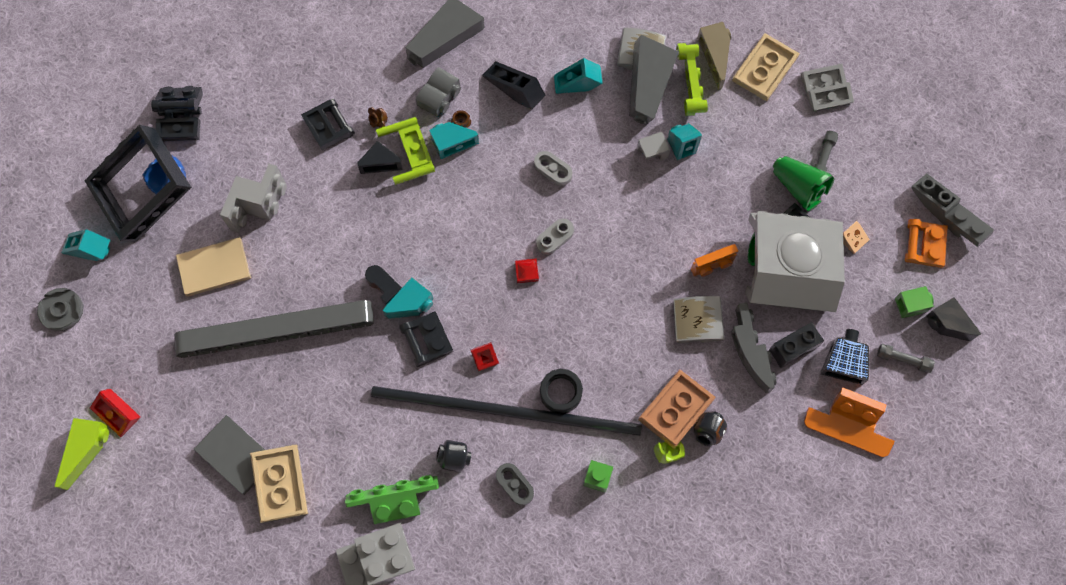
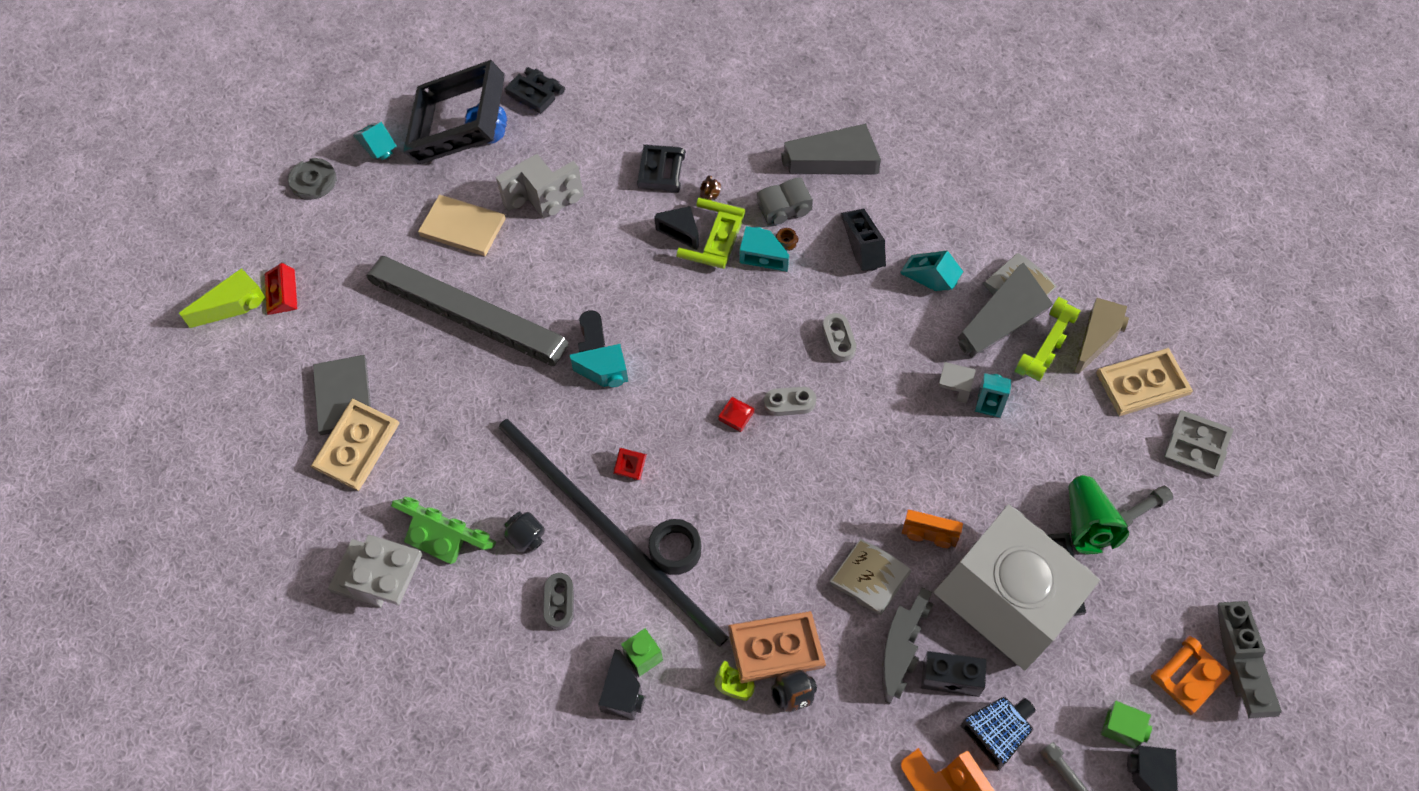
camera: 40 degrees right, 10 degrees down
black plate [151,86,203,112] -> none
black plate [399,311,454,367] -> none
light nougat slope [843,221,870,254] -> none
none -> black slope [598,649,646,720]

